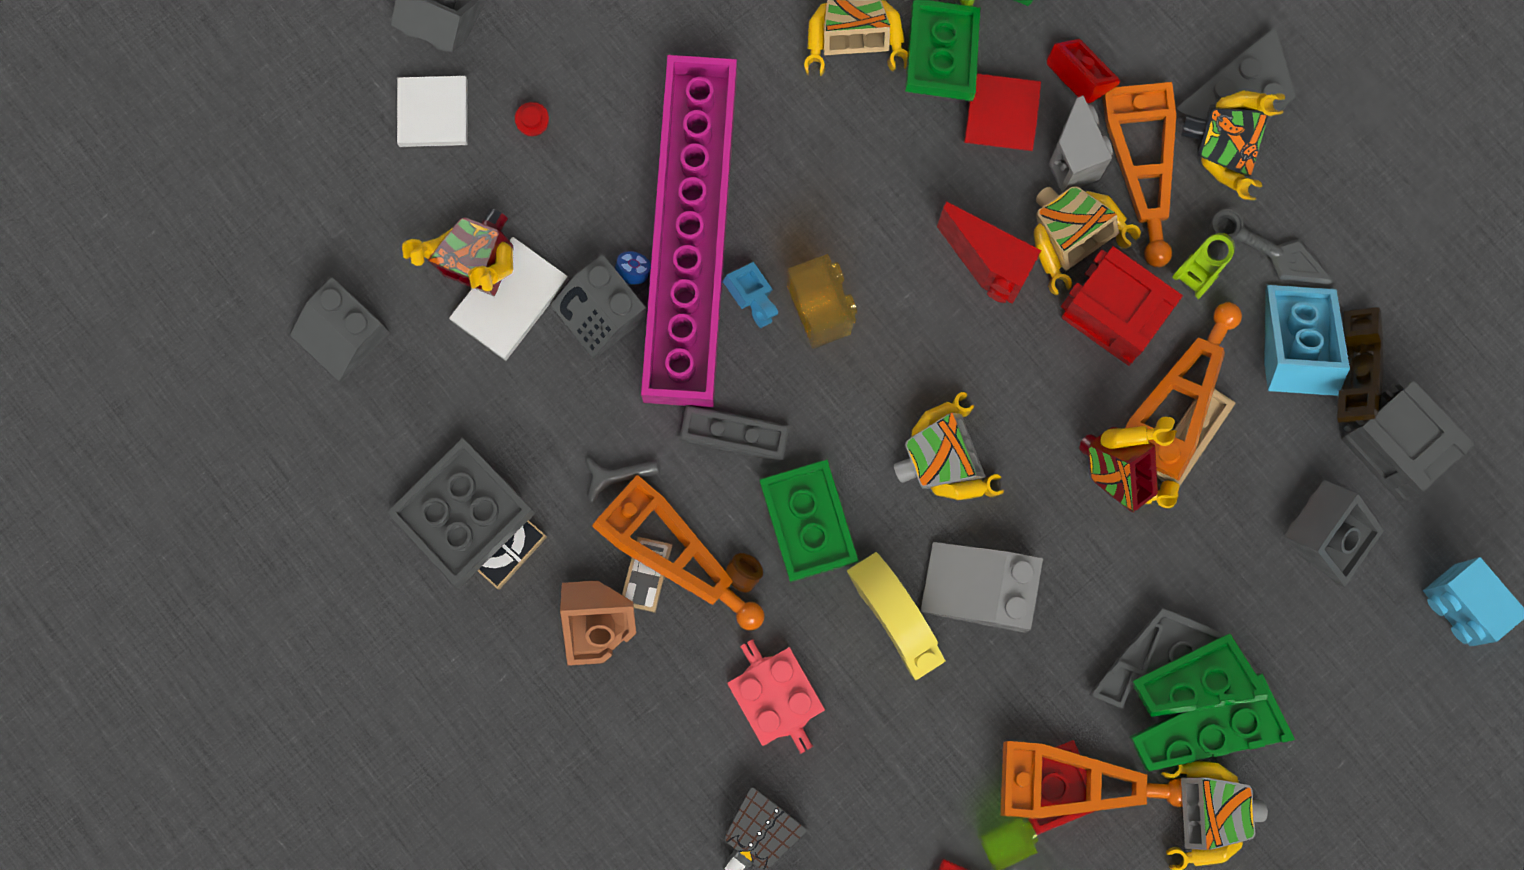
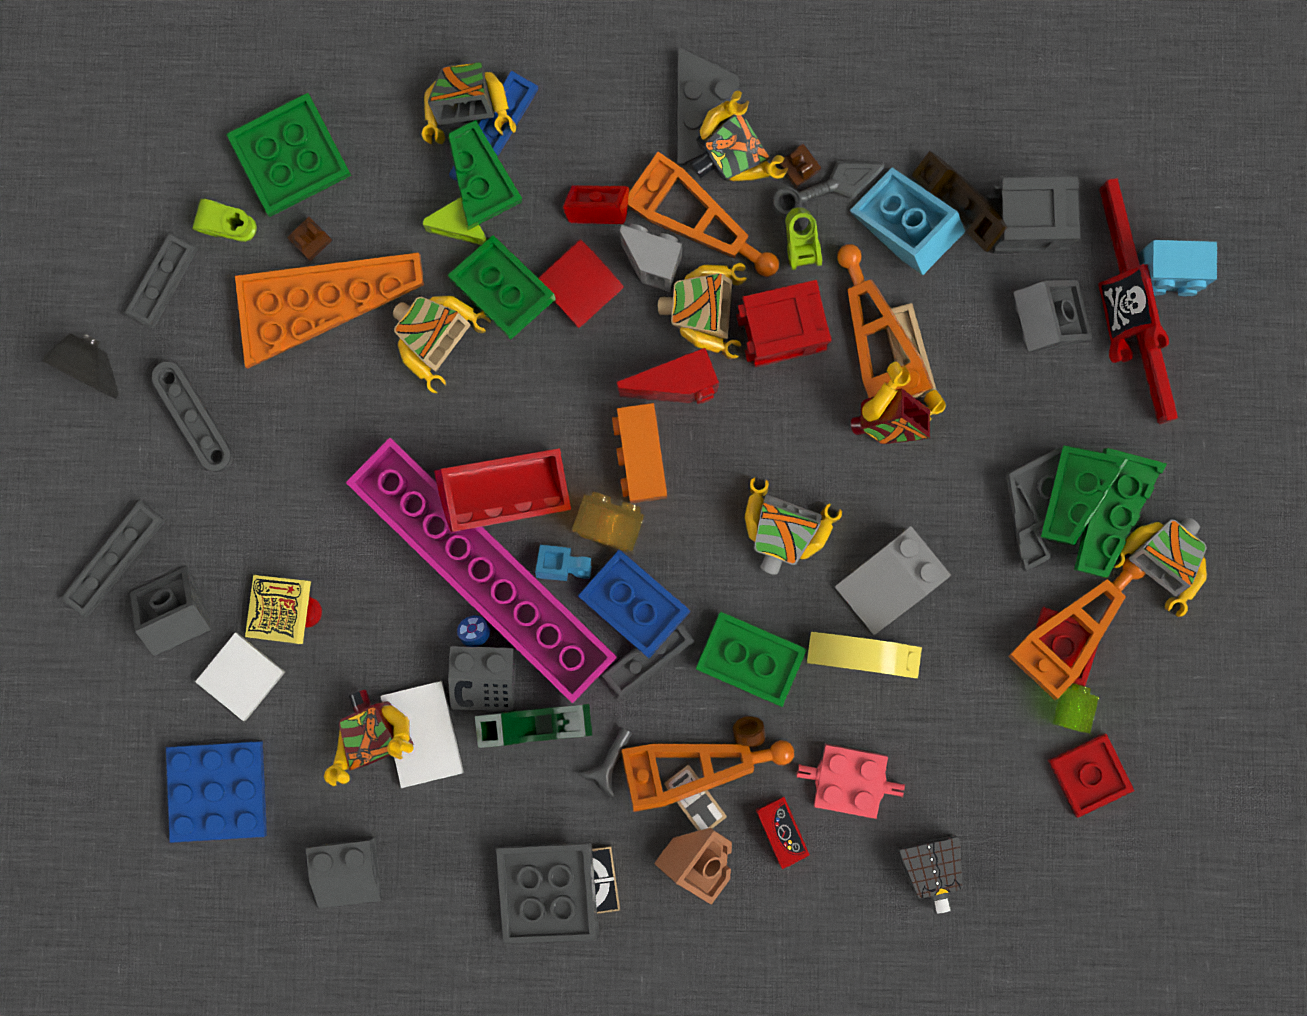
camera: 45 degrees left, 5 degrees up
none -> blue plate [166,741,267,843]
none -> light yellow tile [245,575,311,644]
none -> red slope [434,448,571,532]
none -> dark green arch [475,704,593,748]
none -> blue plate [578,549,691,658]
none -> orange brick [612,403,667,504]
none -> slope [756,797,810,869]
none -> reddish brown tile [778,144,821,188]
none -> flag [1098,264,1169,363]
none -> red tile [1099,178,1178,425]

